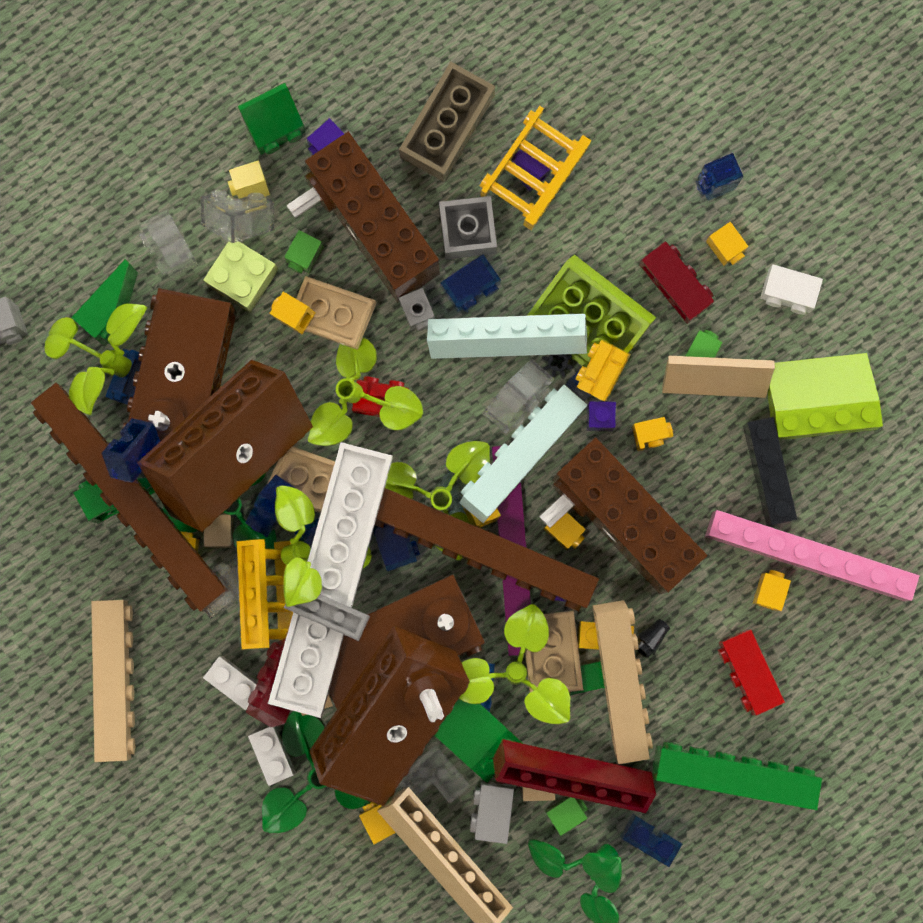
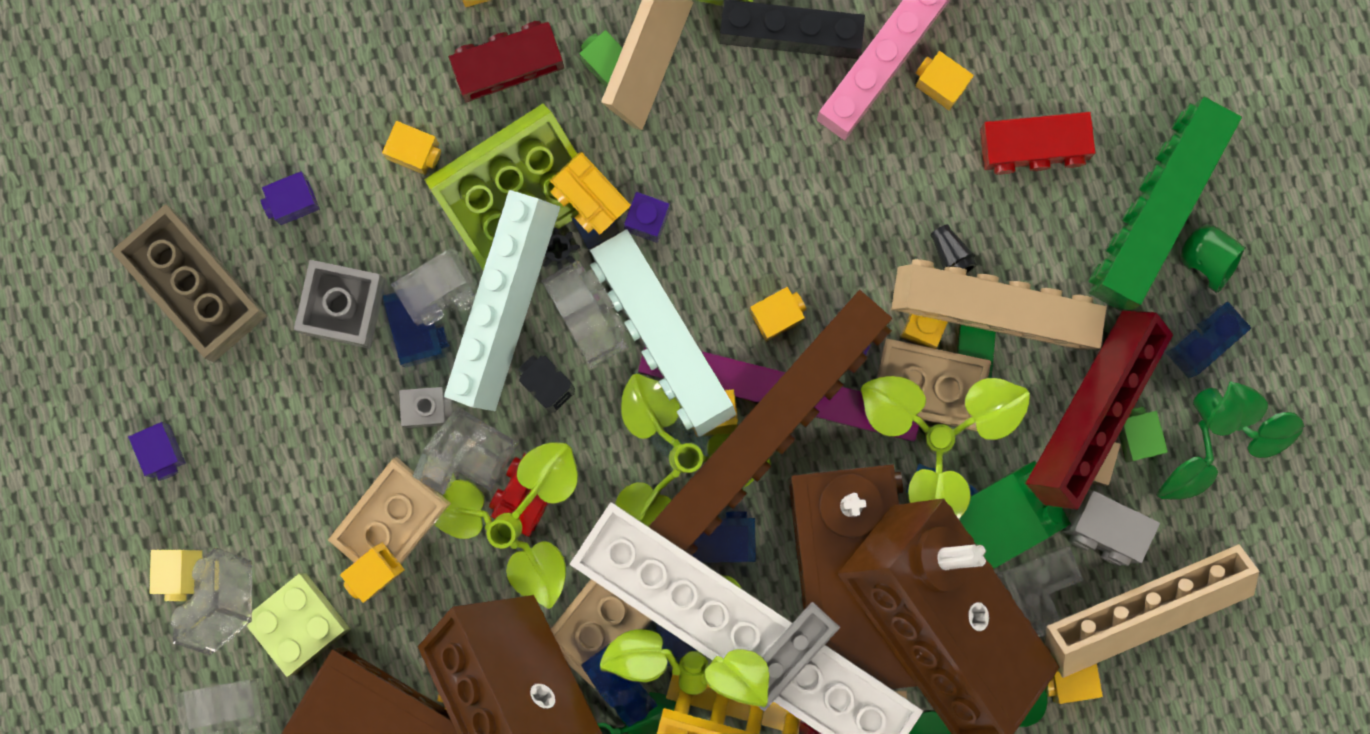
camera: 70 degrees left, 0 degrees up
green slope [238,83,306,155] -> none
bright green brick [284,230,324,274] -> none
reddish brown piece [286,131,440,303] -> none
yellow fence [479,106,591,231] -> none
reddish brown piece [539,437,708,594] -> none
yellow brick [632,417,673,451] -> none
none -> yellow brick [382,121,441,175]
none -> clear brick [391,247,478,326]
none -> clear brick [412,406,519,495]
none -> black brick [519,355,575,414]
none -> green helmet [1180,225,1246,293]

